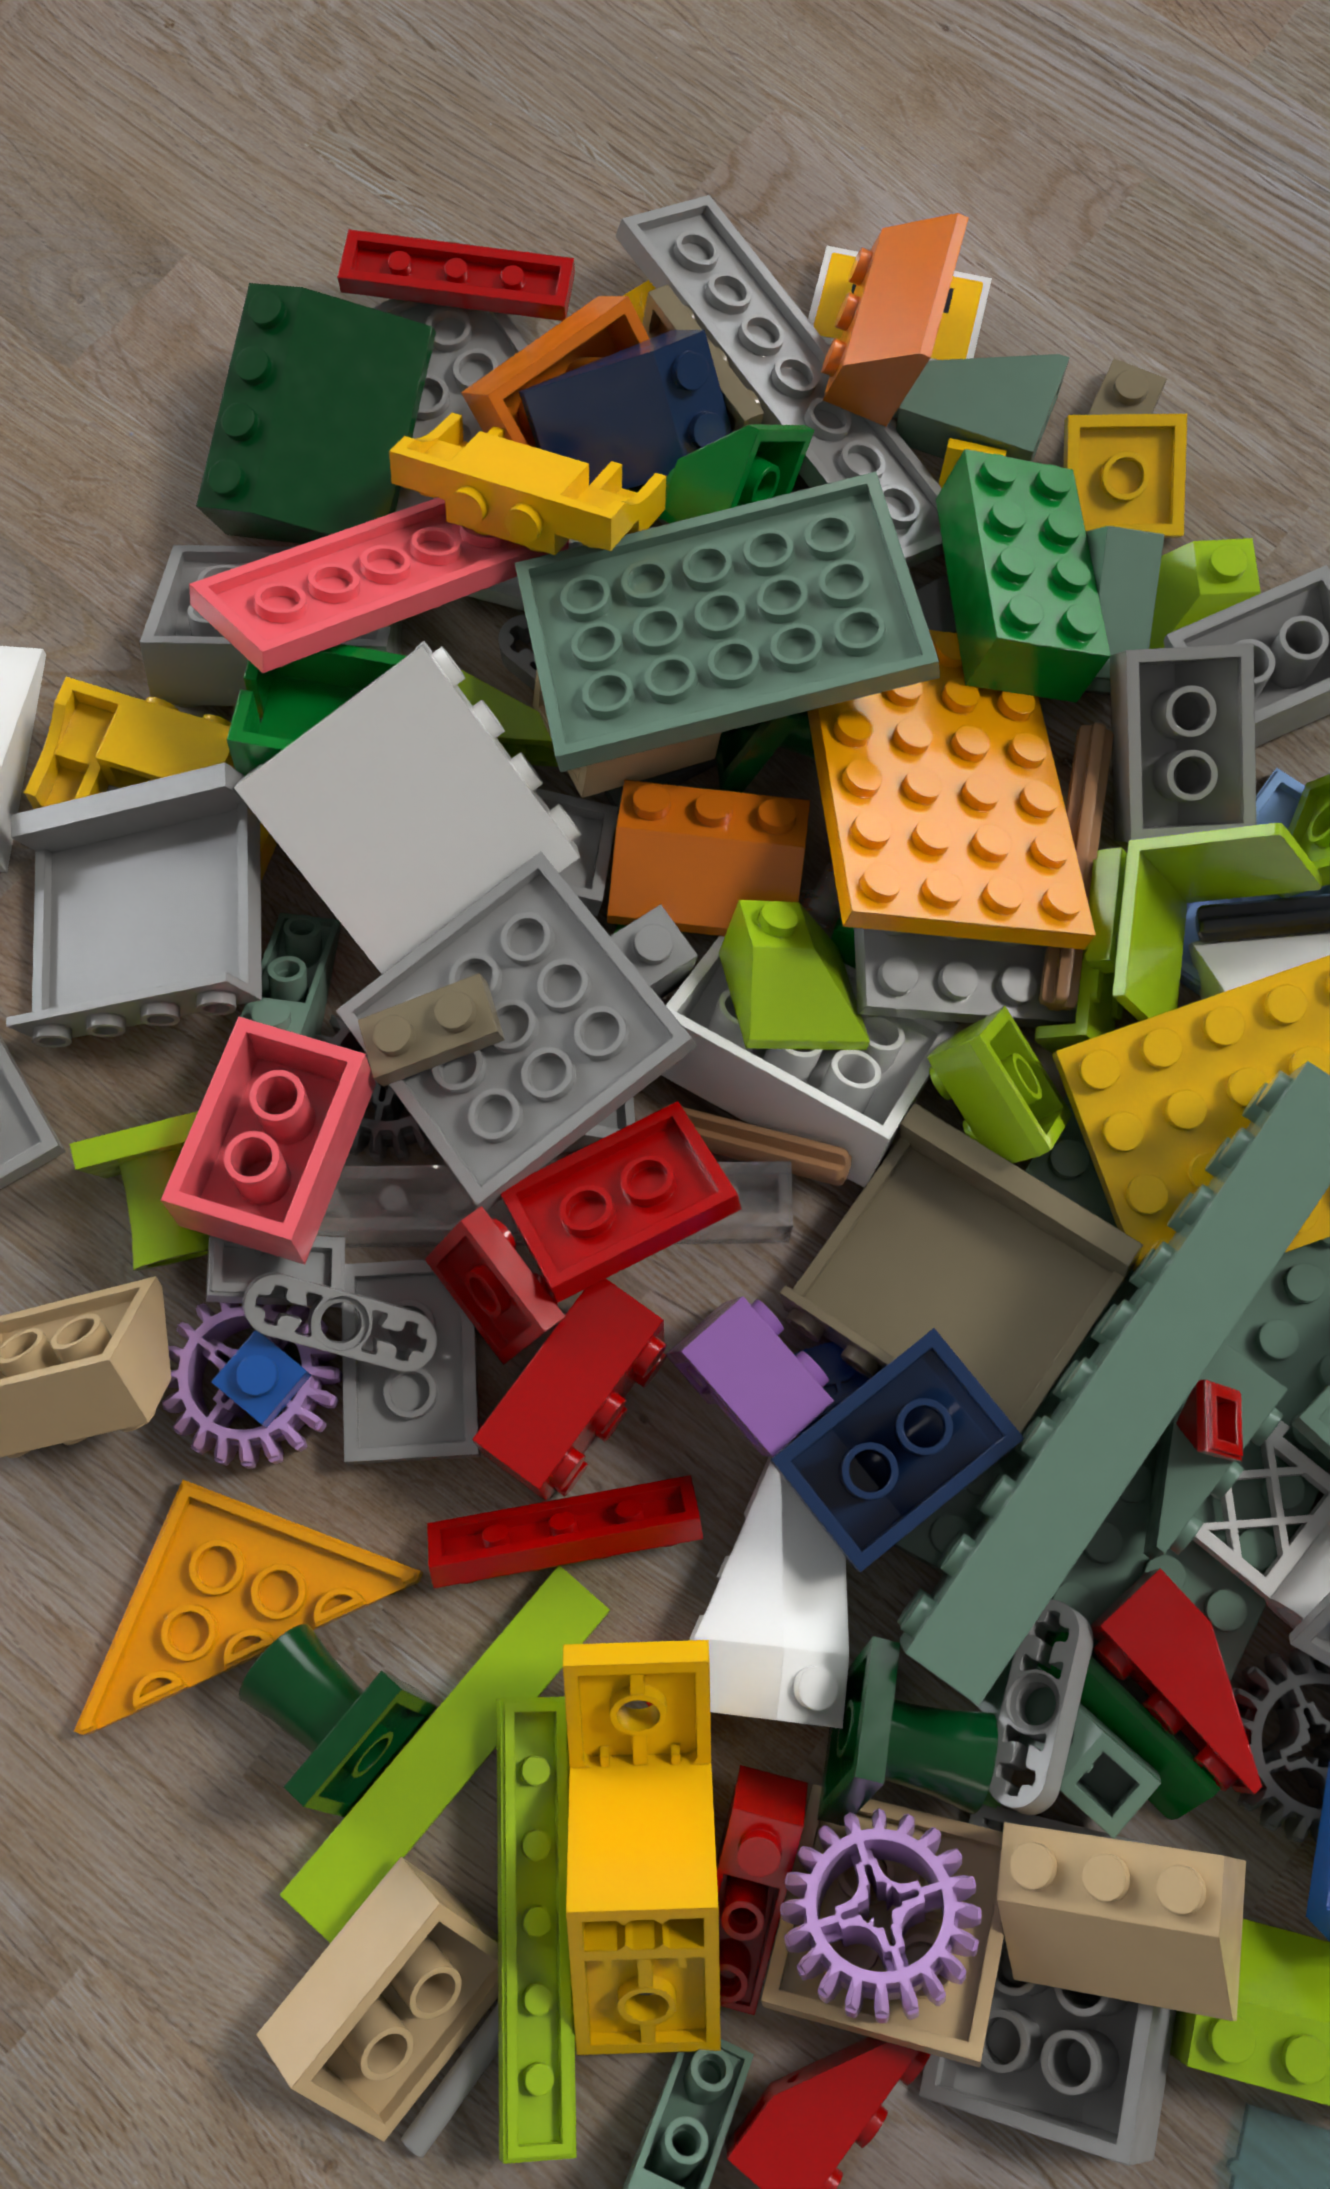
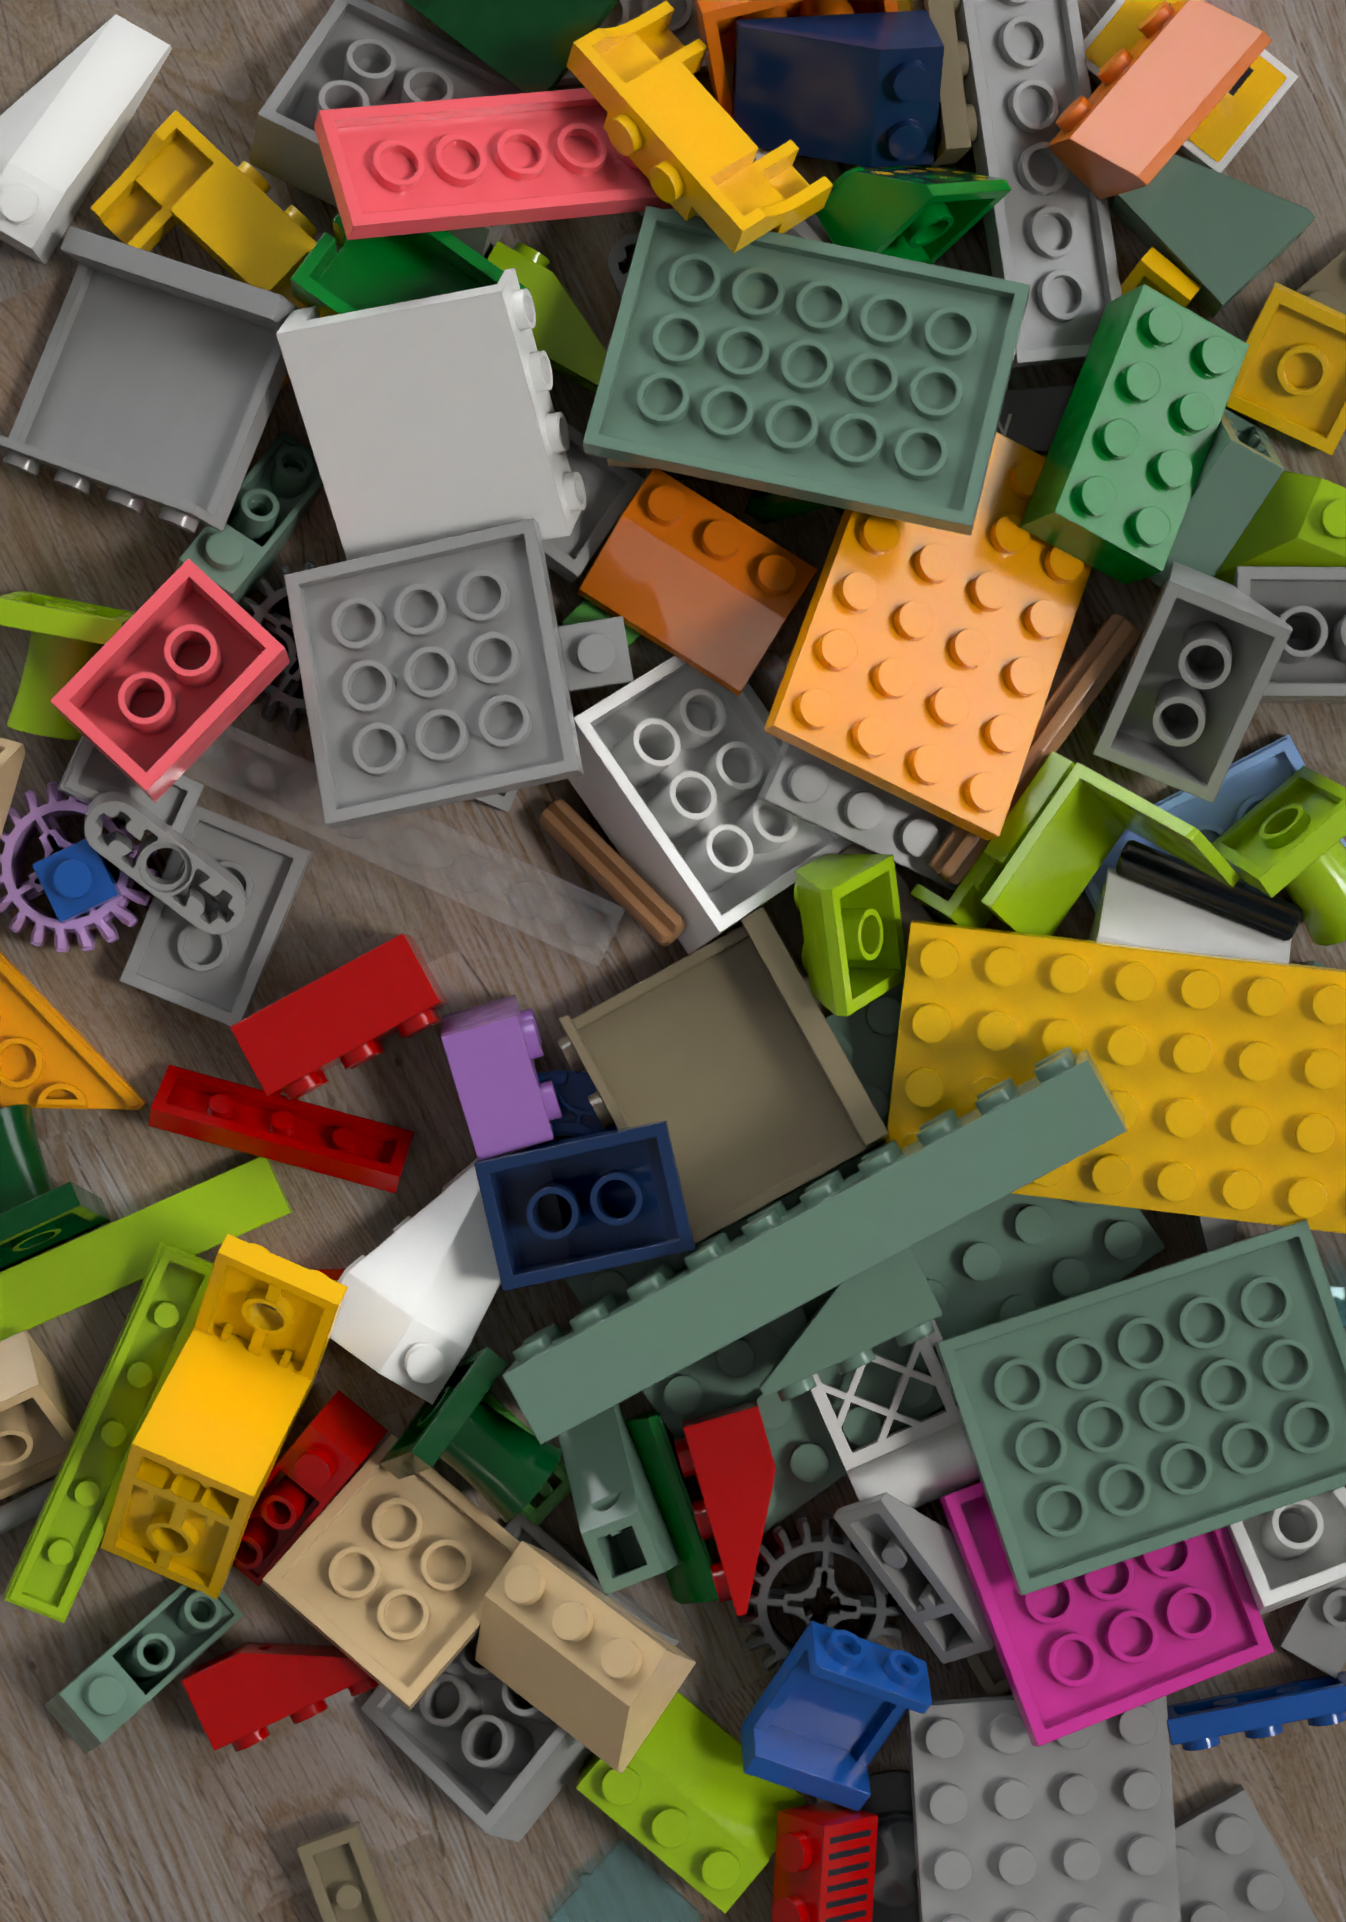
camera: 25 degrees right, 15 degrees up
dark tan plate [358,973,505,1086] -> none
red plate [424,1206,565,1365] -> none
red plate [500,1101,742,1303] -> none
lime slope [719,900,870,1050] -> none
lavender gear [780,1808,982,2023] -> none
light grey beam [989,1600,1093,1815] -> none
red slope [1176,1379,1243,1462] -> none

